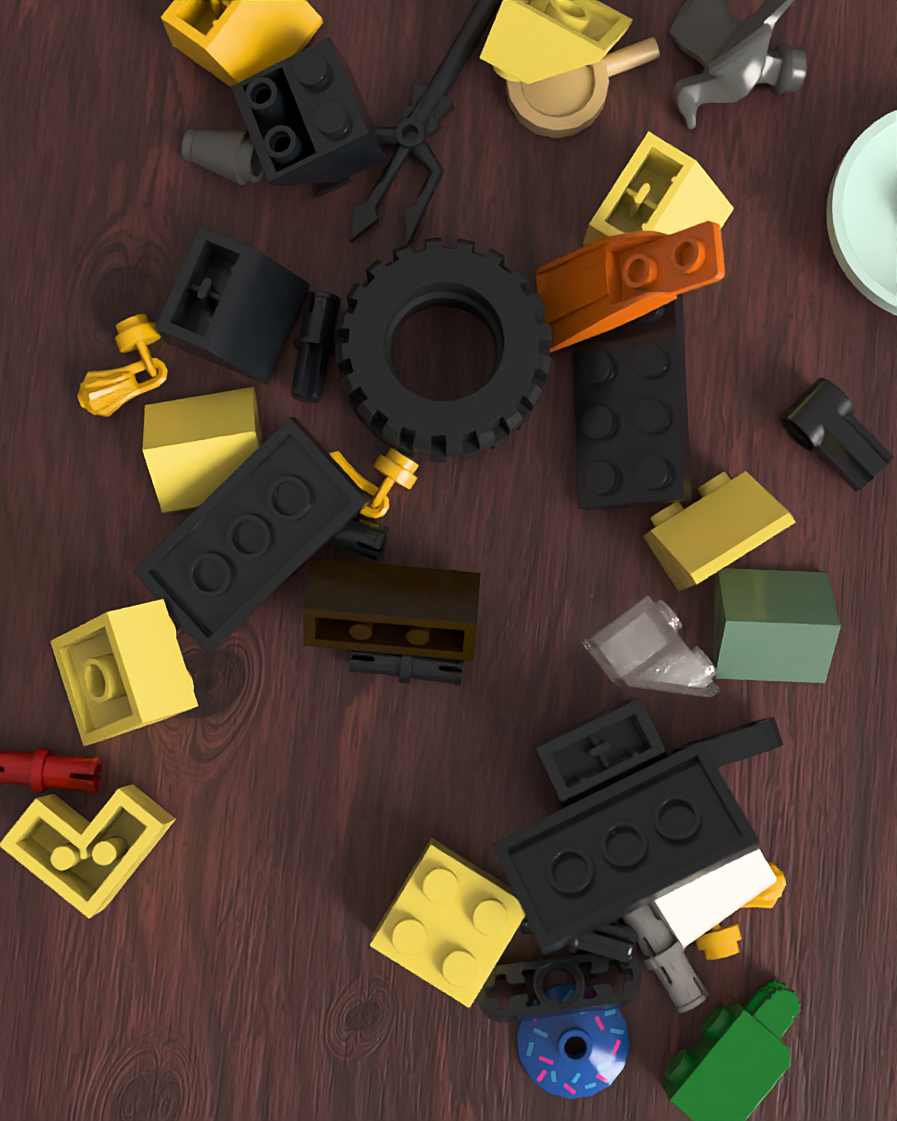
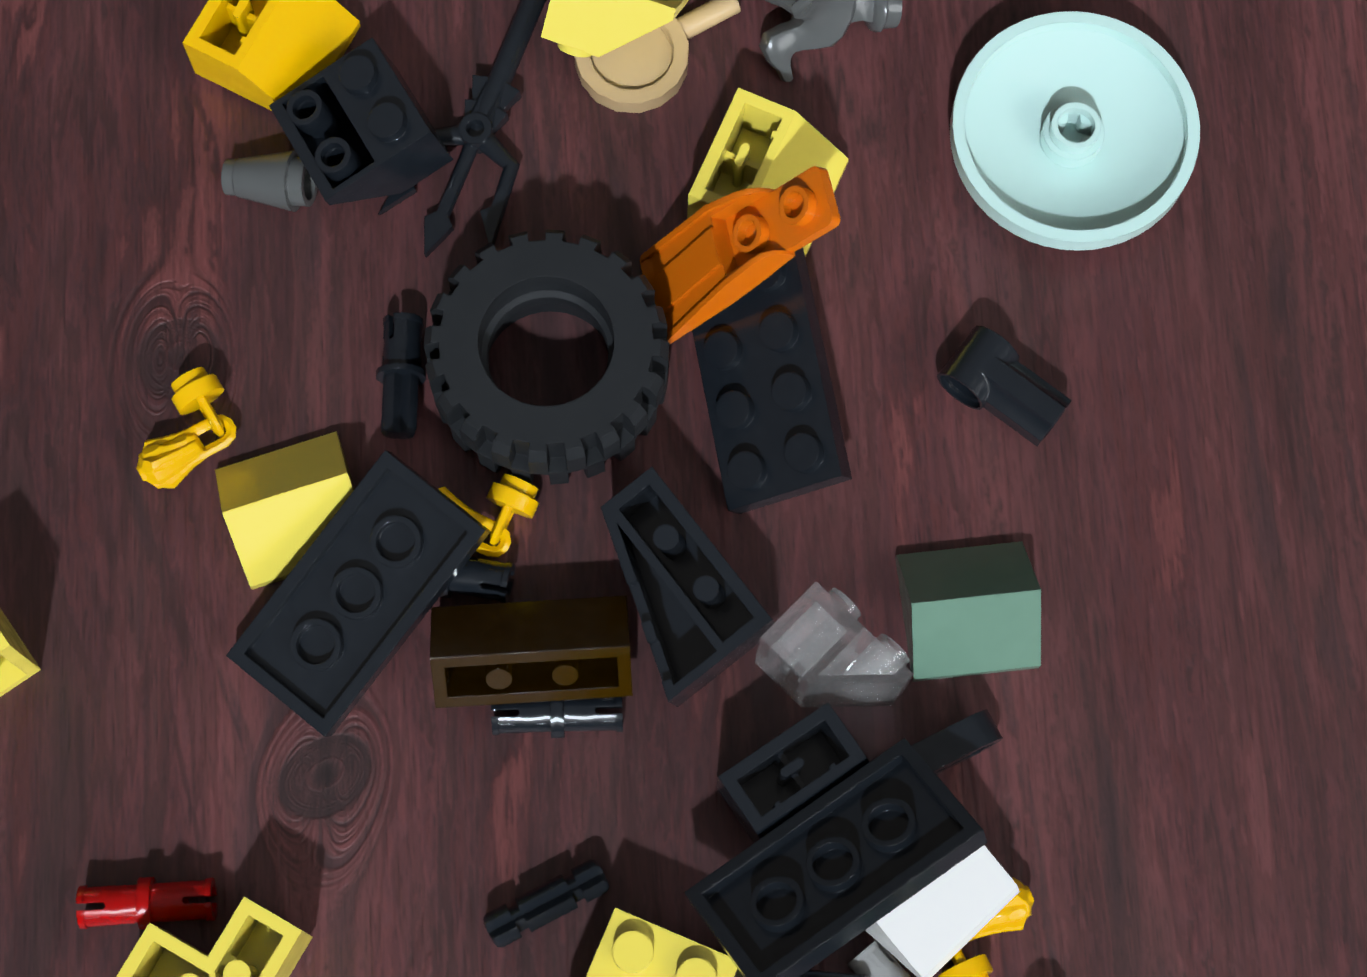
camera: 10 degrees left, 10 degrees down
light yellow slope [50,599,198,746] -> none
black slope [155,225,311,385] -> none
light yellow slope [643,471,795,592] -> none
none -> black axle [483,859,609,947]
none -> black wedge [601,467,779,707]

